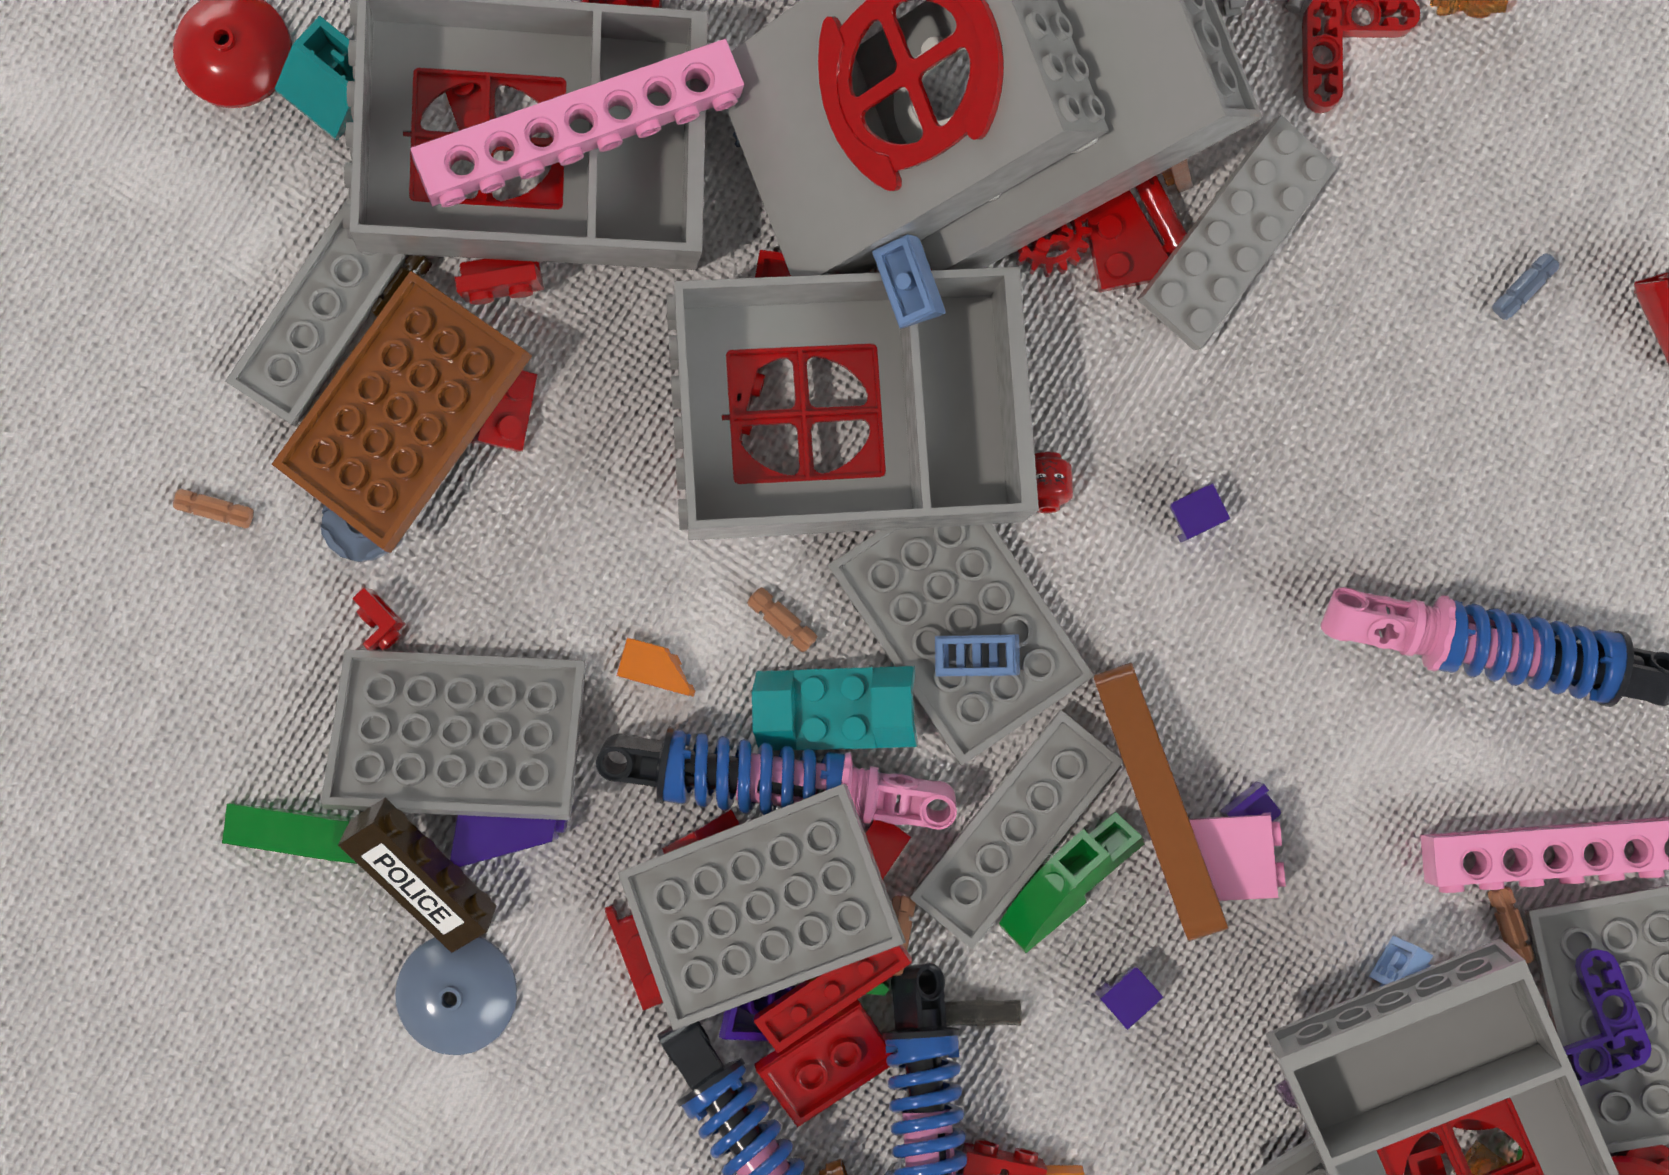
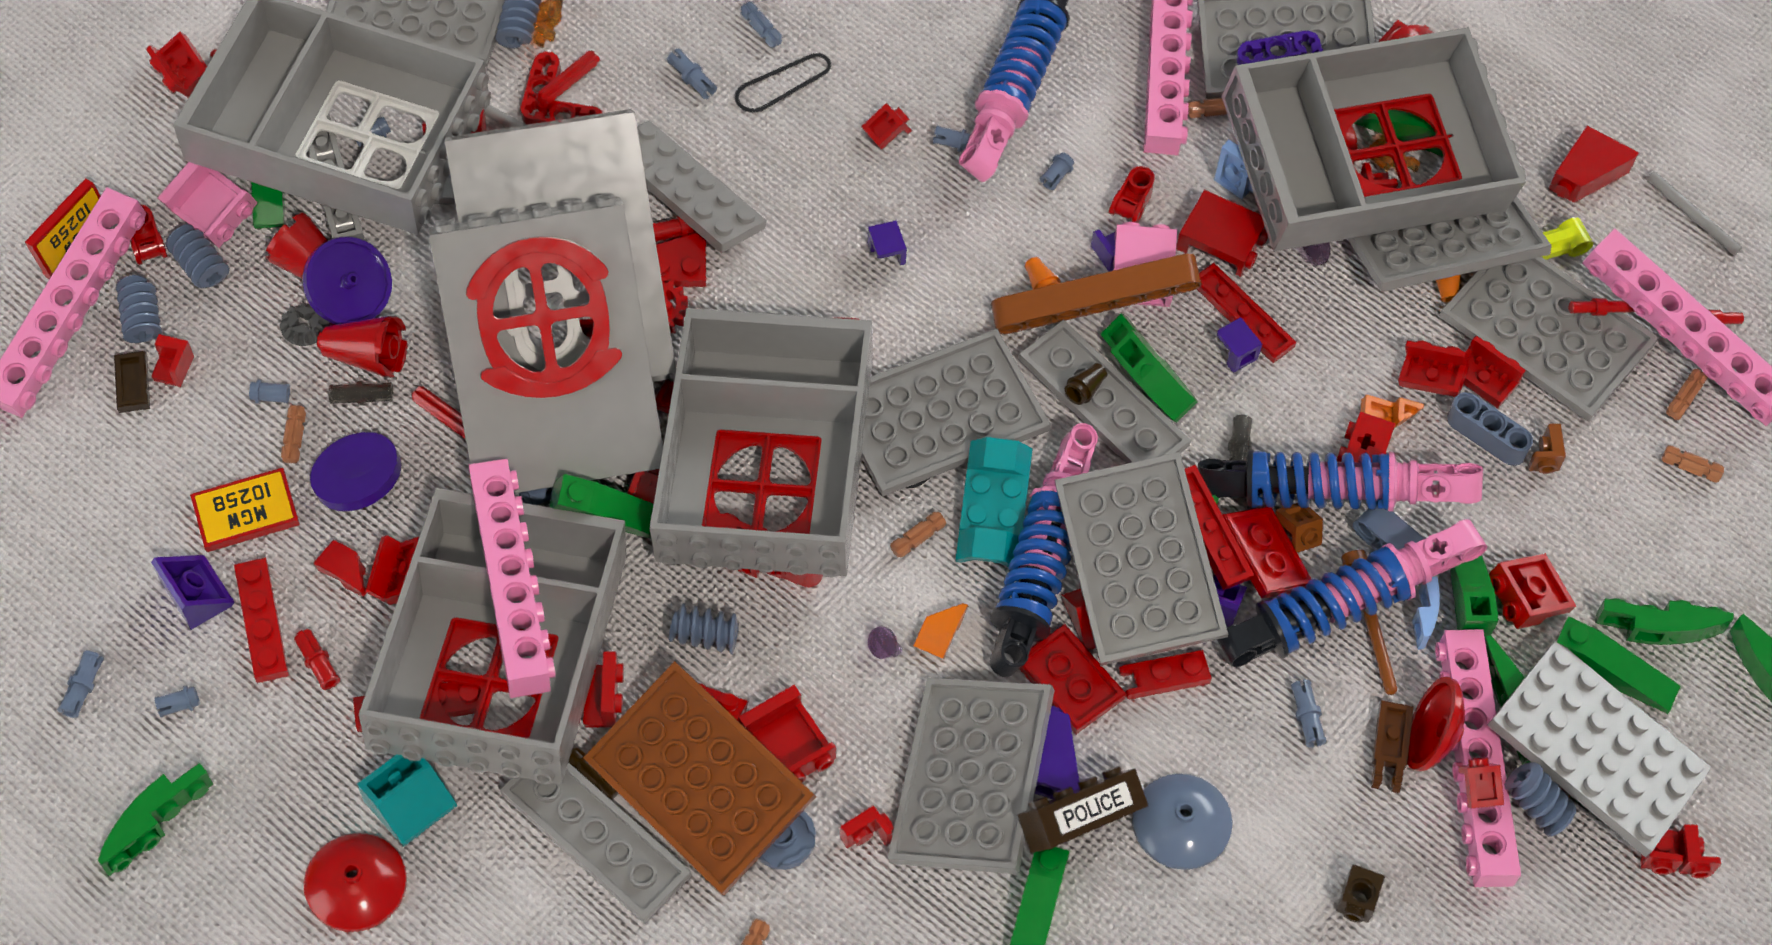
camera: 80 degrees left, 25 degrees down
medium blue slope [872,234,946,329] -> none
medium blue slope [935,634,1020,677] -> none
none -> red axle [535,50,600,106]
none -> green slope [549,474,654,539]
none -> sand blue pin [667,48,717,99]
none -> sand blue piece [669,603,739,655]
none -> black piece [735,53,831,113]
none -> red panel [738,684,837,783]
none -> red bracket [861,103,912,149]
none -> clear purple plate [868,625,903,659]
none -> sand blue pin [933,125,971,152]
none -> red tile [1020,624,1127,734]
none -> orange cone [1024,257,1061,290]
none -> sand blue pin [1040,153,1074,190]
none -> dark brown cone [1064,363,1108,405]
none -> red piece [1109,166,1155,223]
none -> red panel [1176,190,1268,277]
none -> red tile [1197,263,1296,363]
none -> dark orange bracket [1276,503,1323,553]
none -> sand blue pin [1291,679,1327,748]

